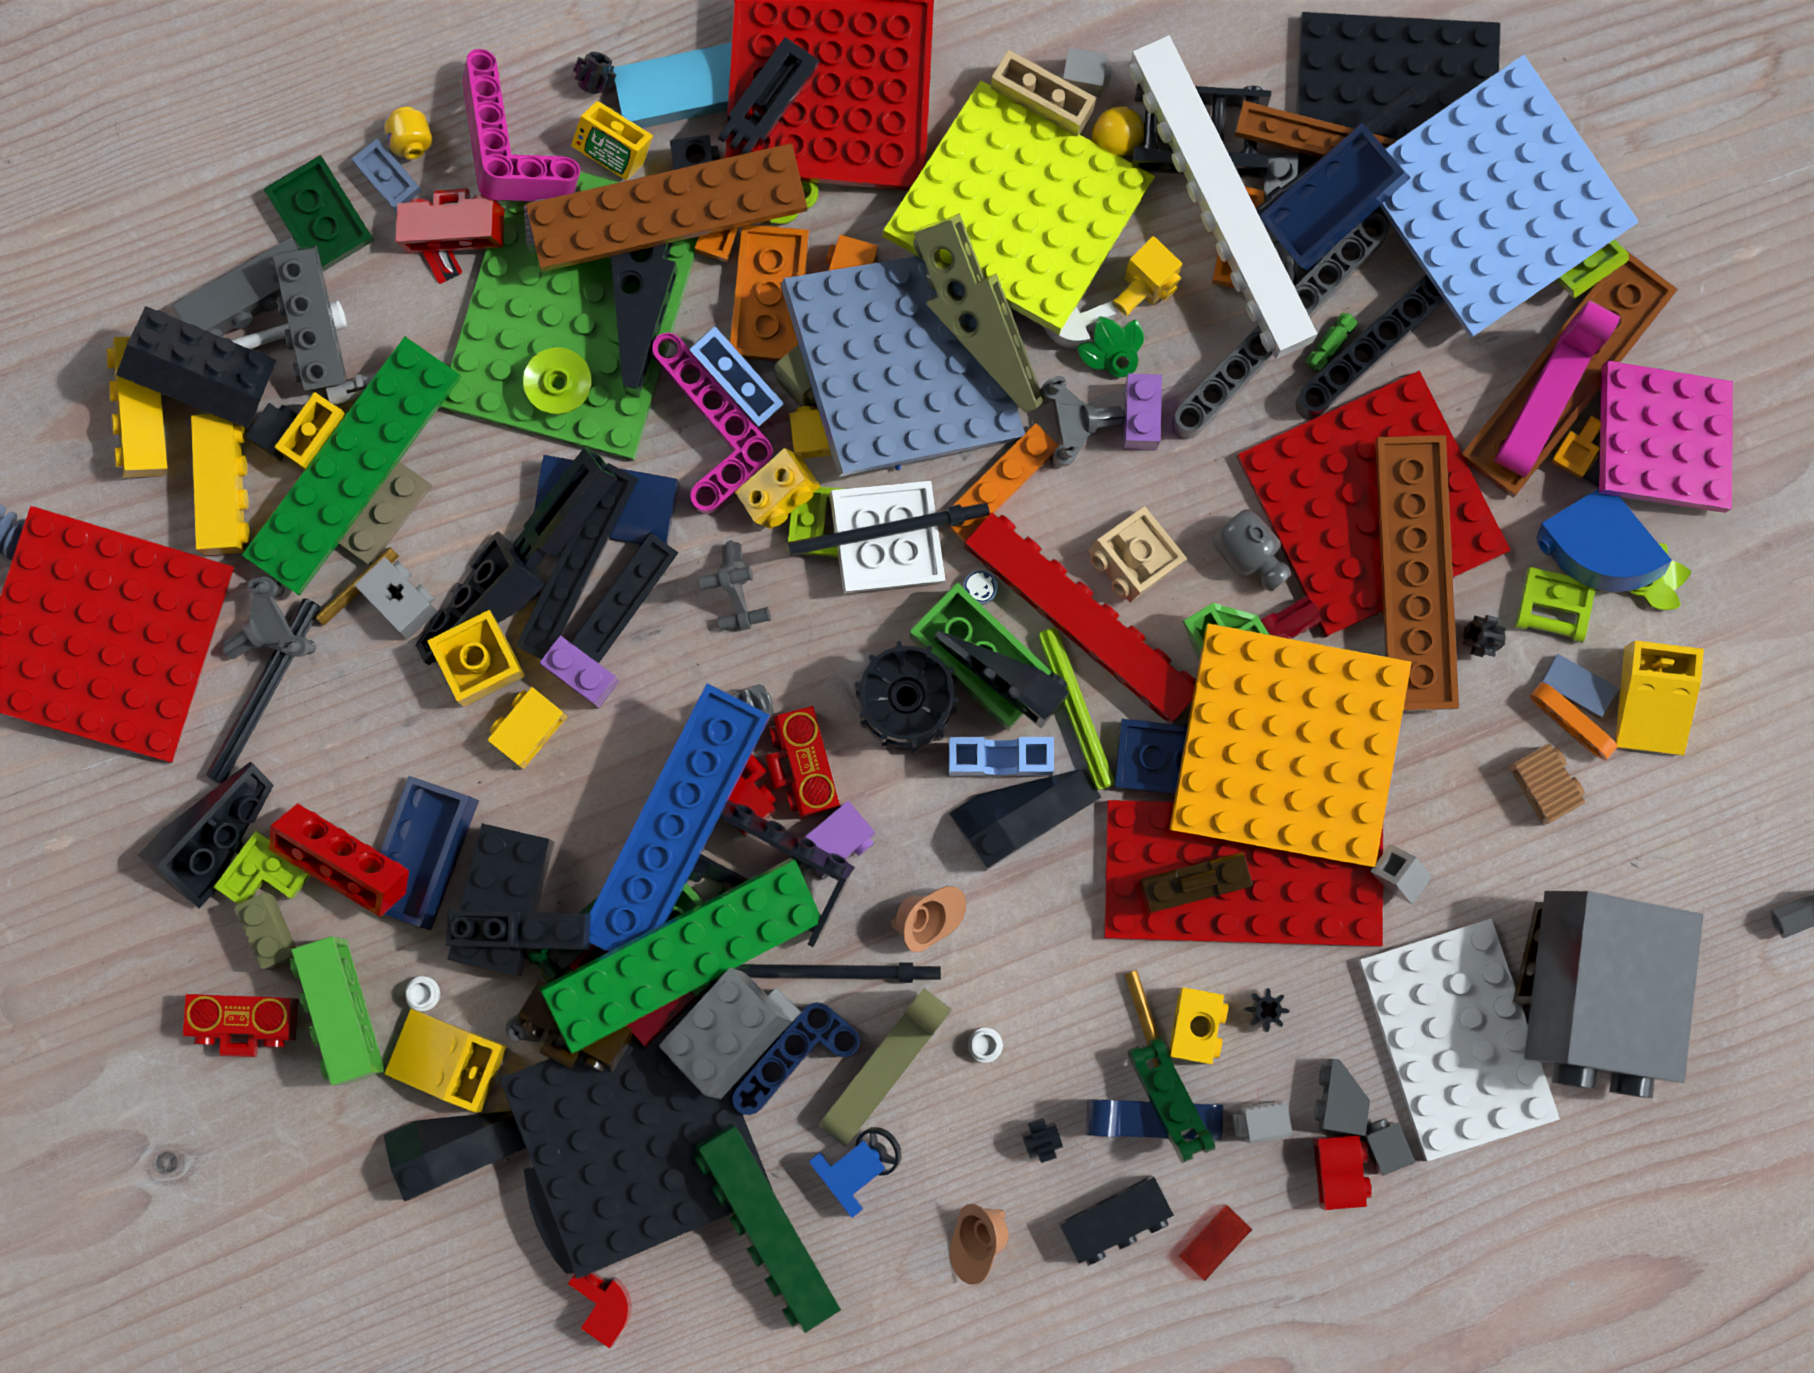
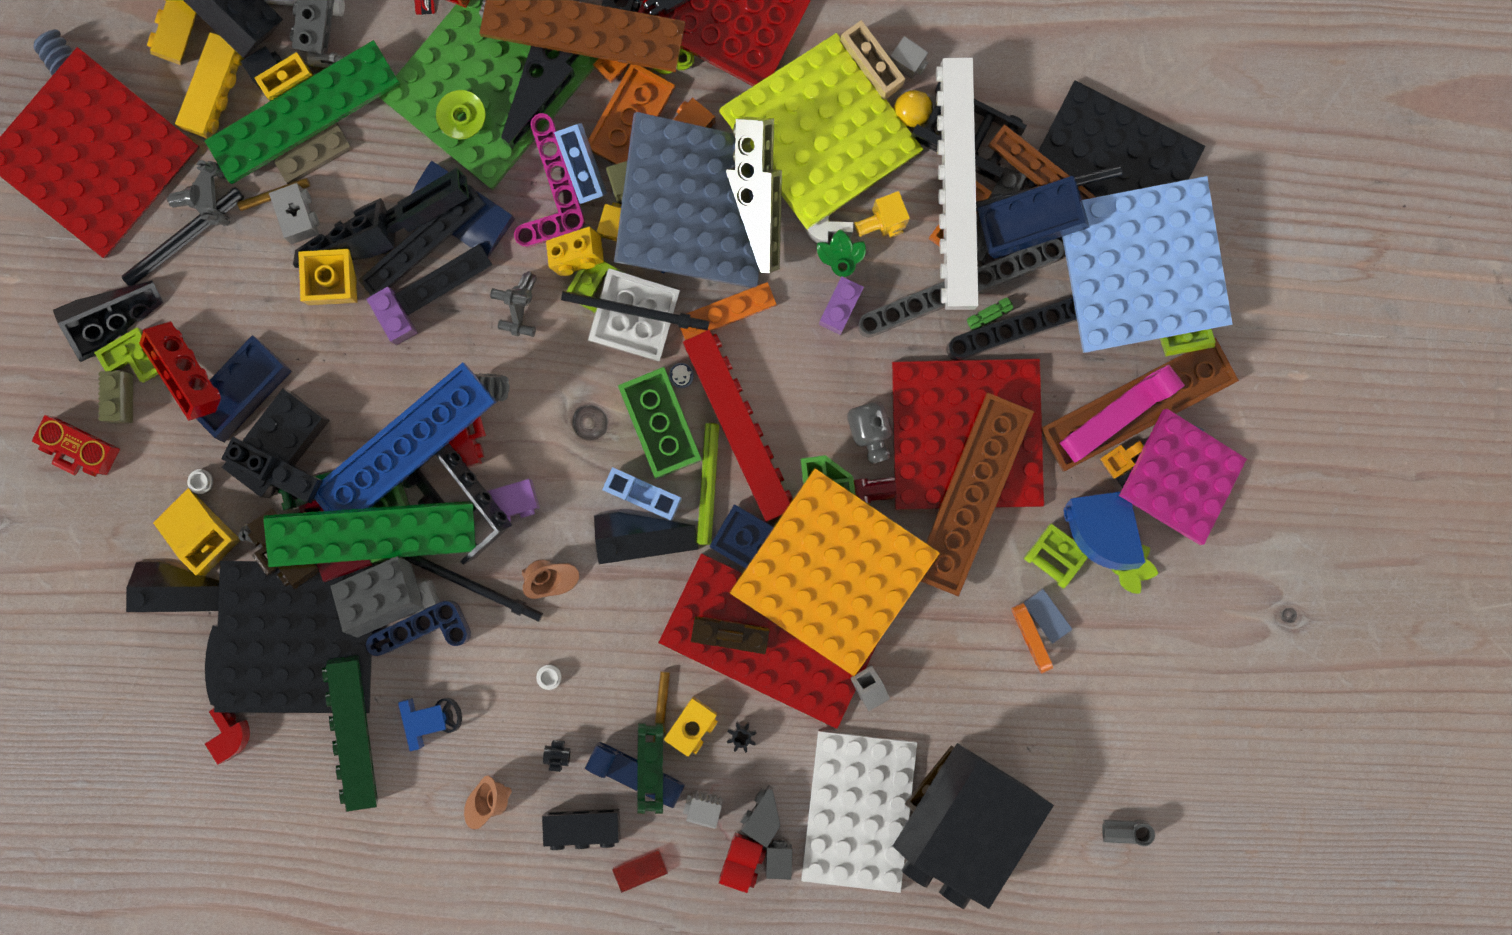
camera: 25 degrees right, 5 degrees up
bright green brick [290,936,386,1086] -> none
yellow brick [488,687,568,769] -> none
red piece [765,706,840,819] -> none
olive beam [818,988,952,1147] -> none
black piece [855,641,959,754] -> none
black wedge [934,631,1070,729] -> none
dark grey axle [1041,376,1125,469] -> none
tan plate [1088,506,1187,603] -> none
black gear [1463,615,1506,658] -> none
medium nougat brick [1508,743,1585,826] -> none
yellow slope [1615,640,1704,756] -> none

